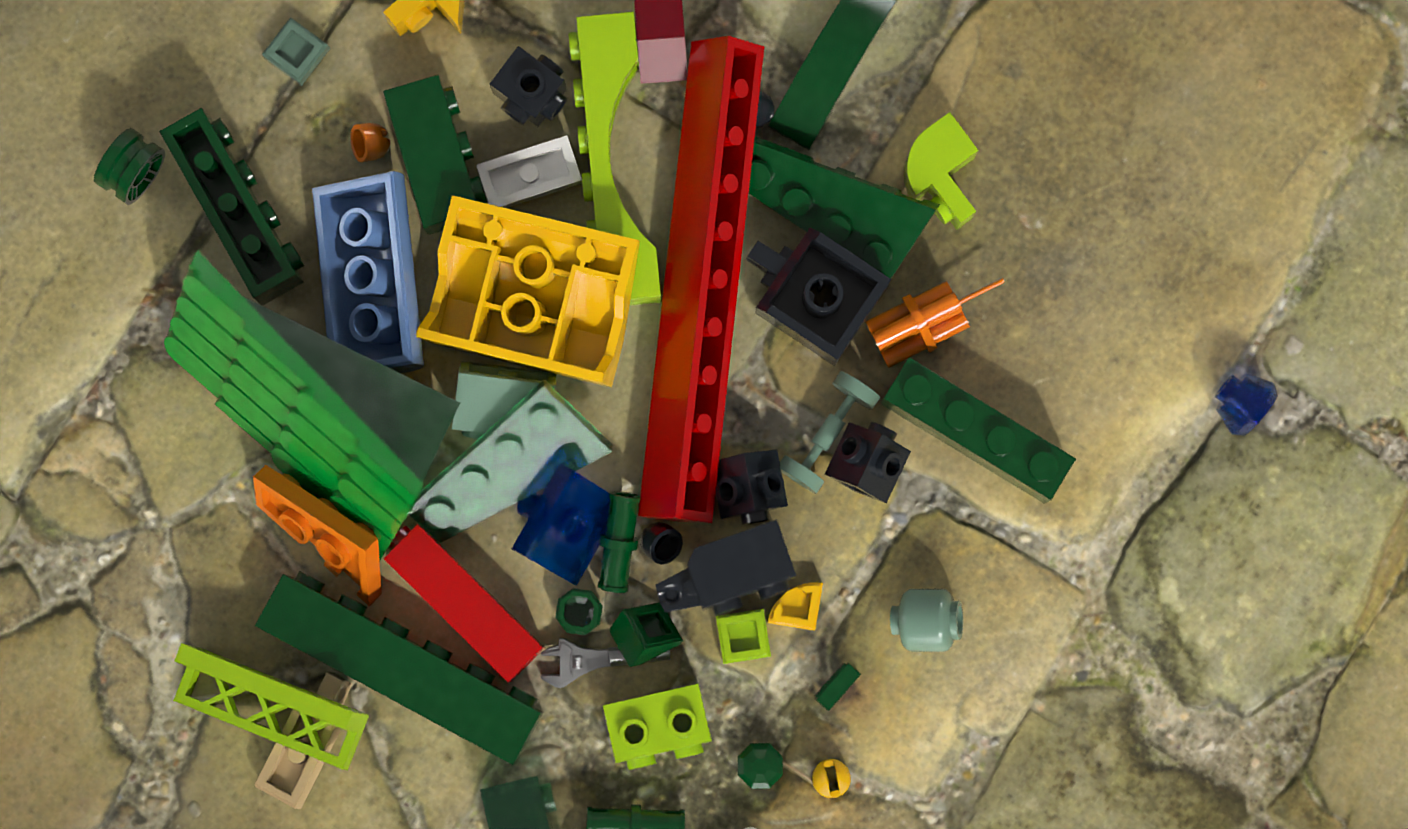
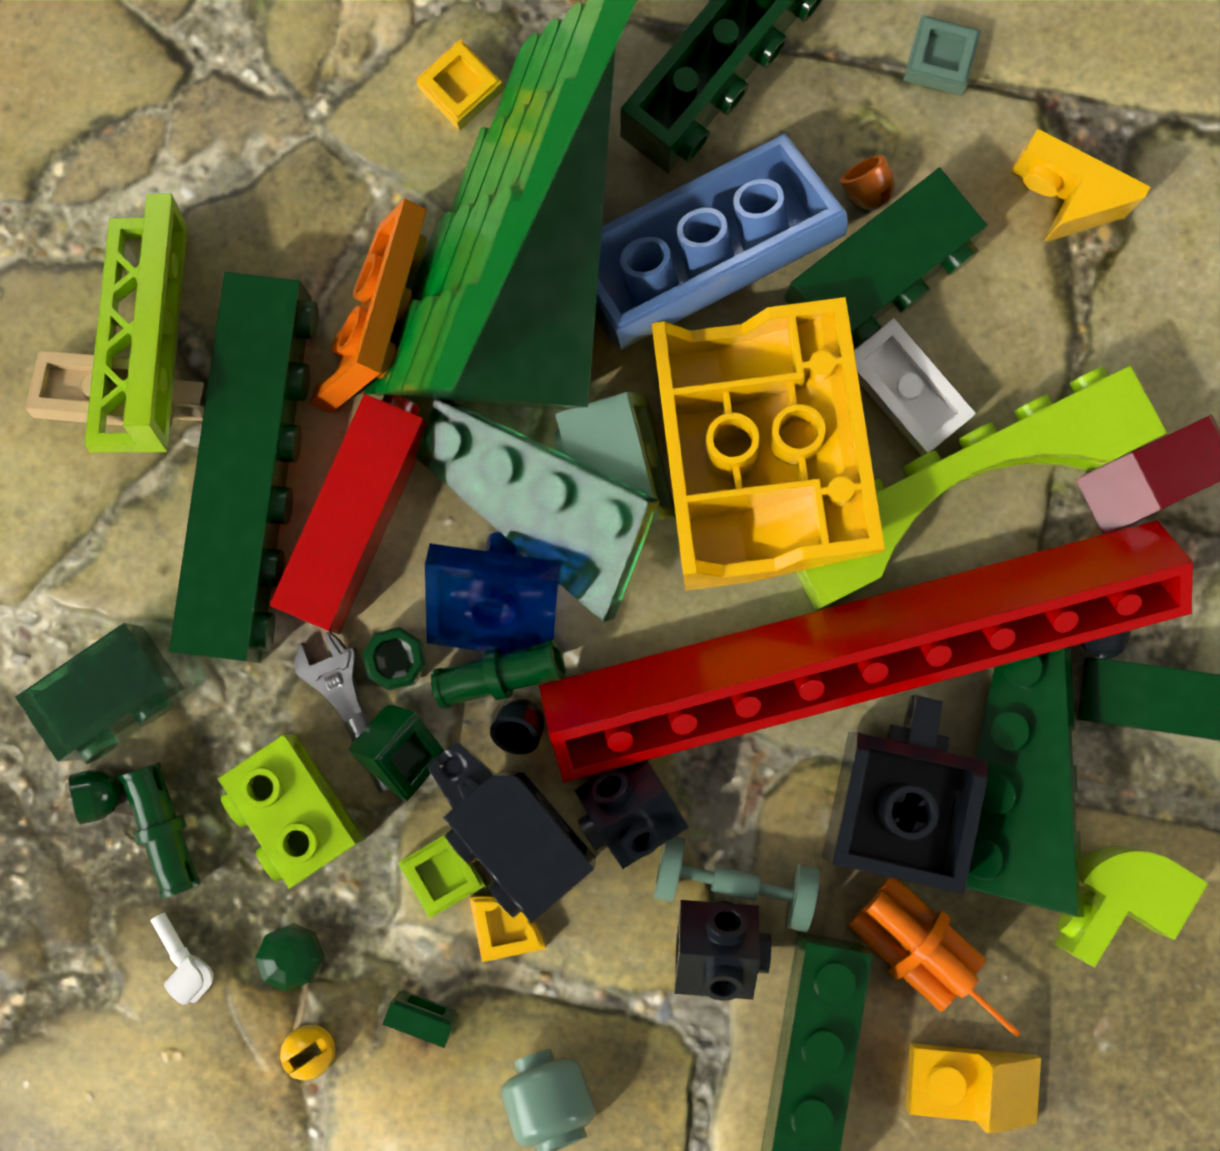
camera: 70 degrees right, 0 degrees up
black brick [489,46,568,127] -> none
none -> yellow tile [416,39,504,131]
none -> yellow slope [905,1043,1041,1133]

